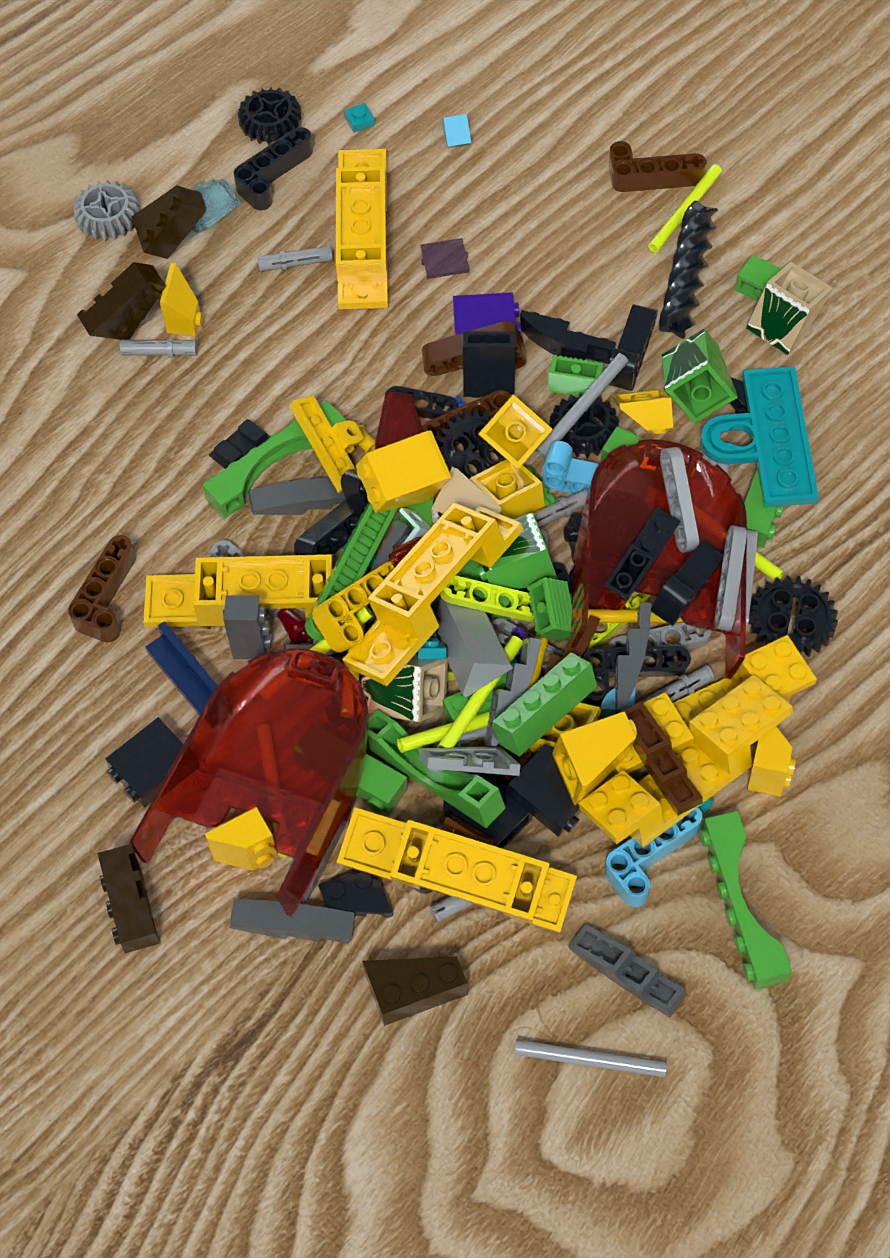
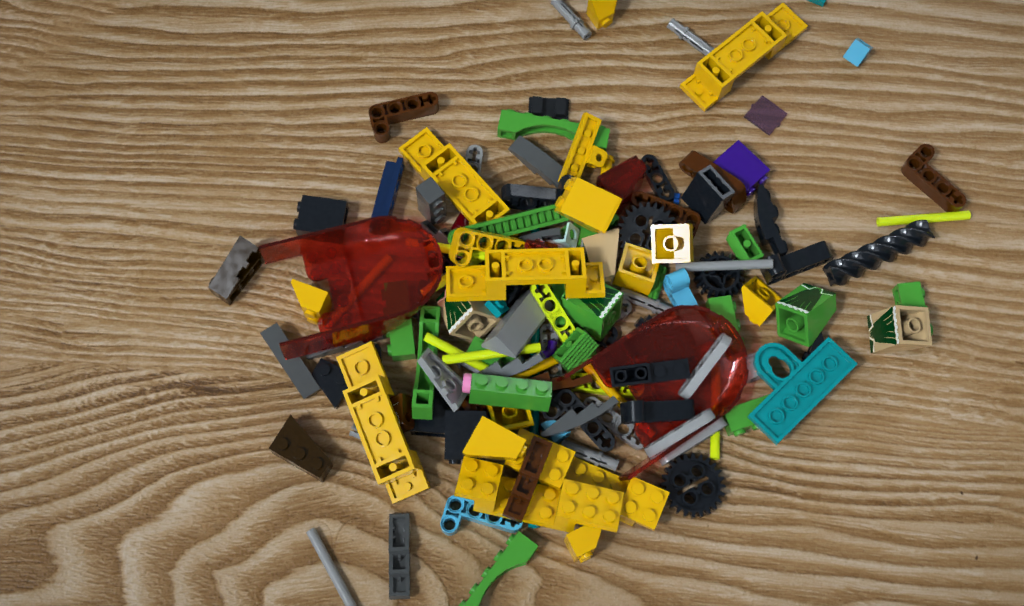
camera: 45 degrees right, 10 degrees up
none -> bright pink tile [462,373,472,394]

